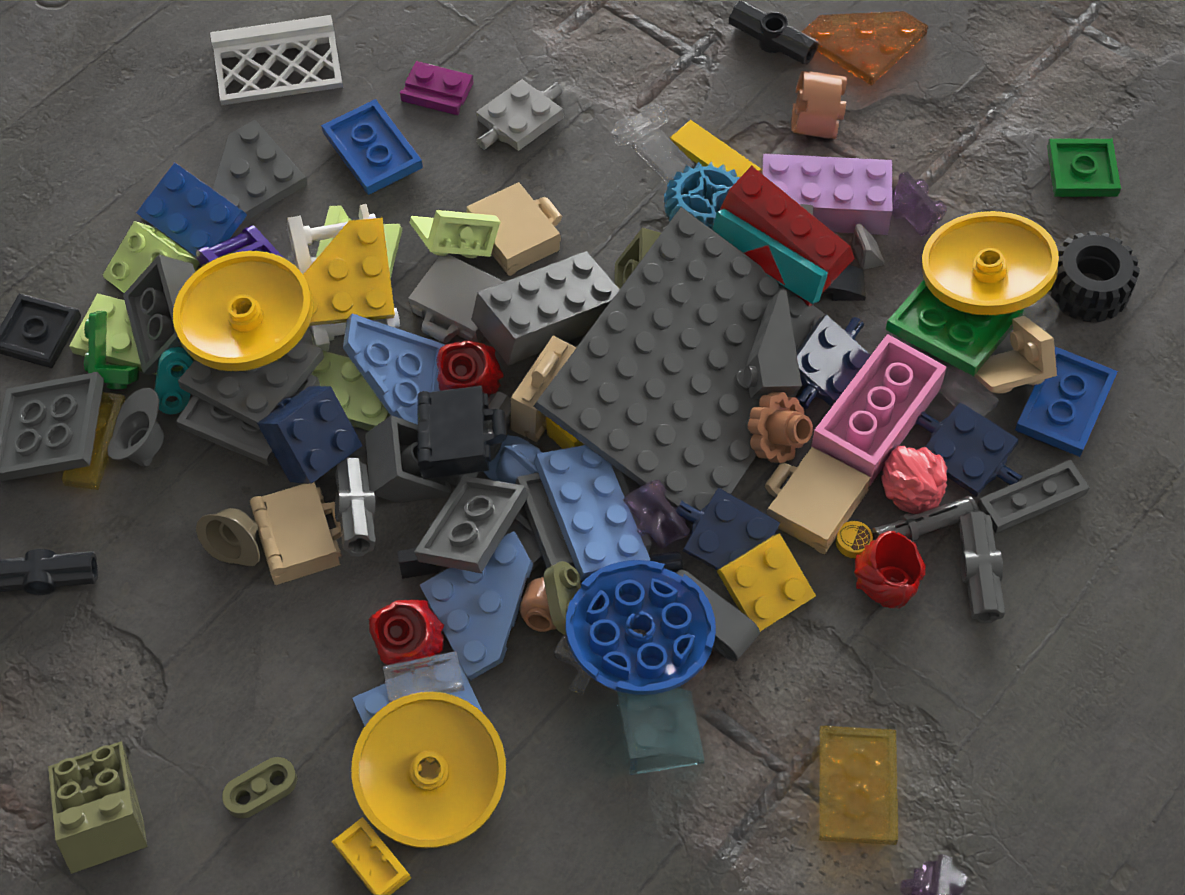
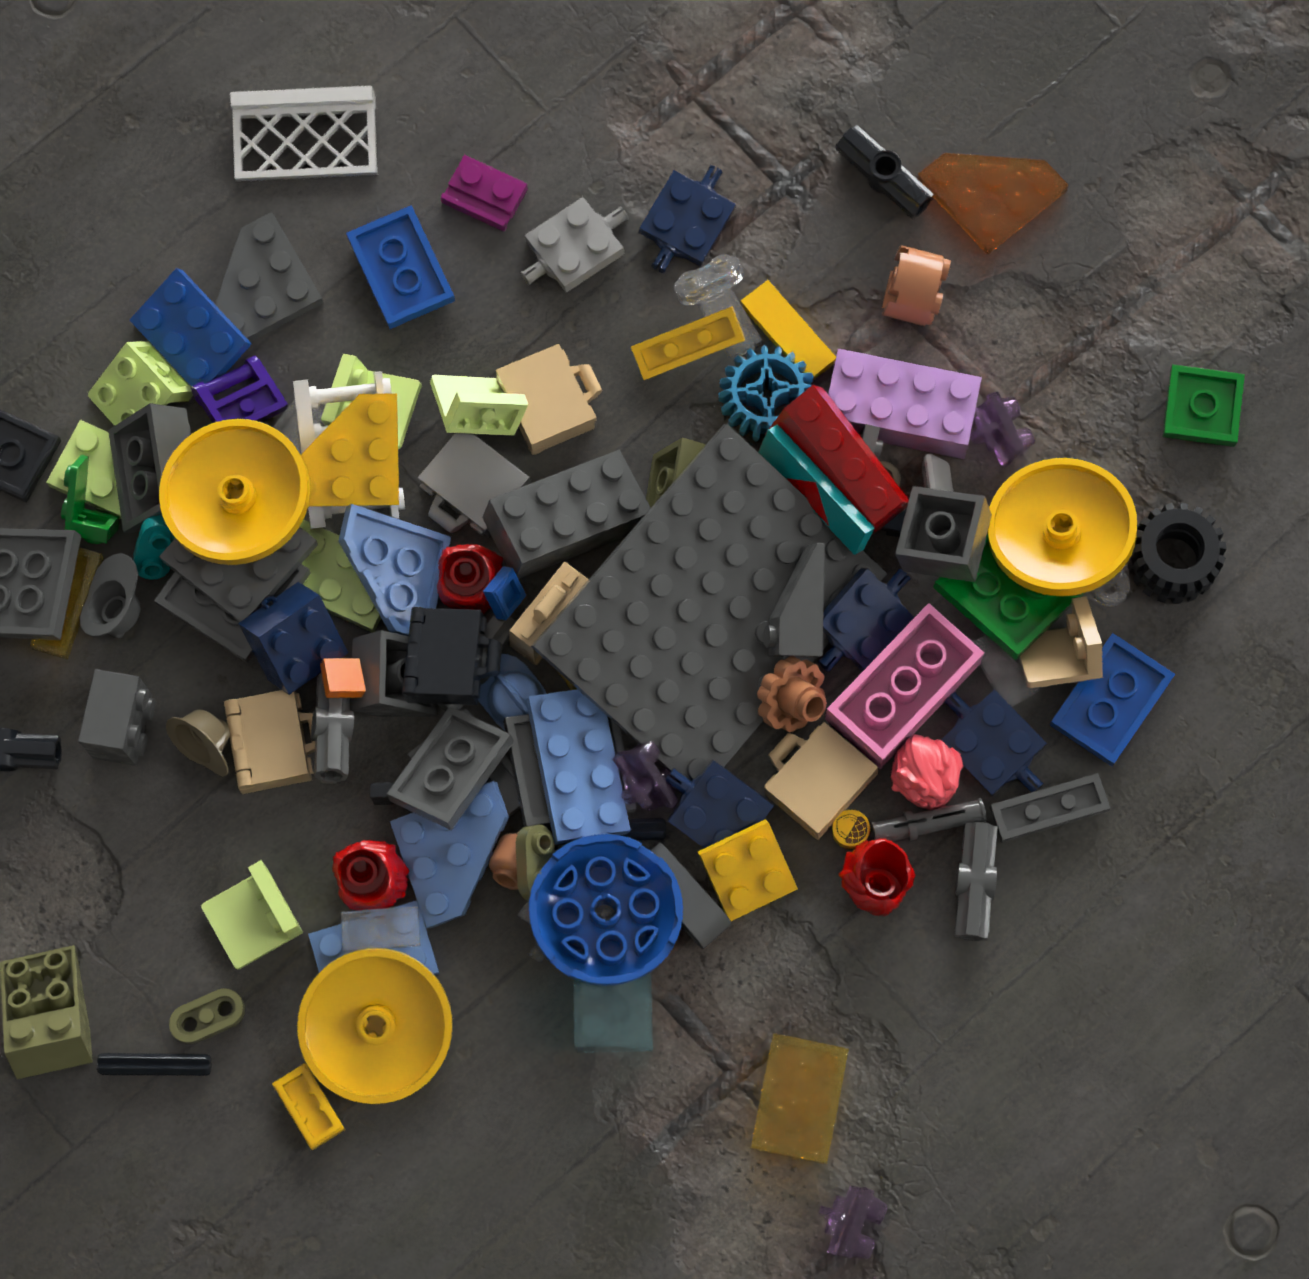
camera: 10 degrees right, 15 degrees up
none -> dark grey brick [78,669,156,766]
none -> black axle [97,1053,212,1076]
none -> yellowish green bracket [201,860,303,970]
none -> tile [320,659,366,698]
none -> blue tile [483,566,526,620]
none -> yellow plate [631,306,746,380]
none -> dark blue plate [639,165,736,273]
none -> dark grey brick [895,486,992,582]

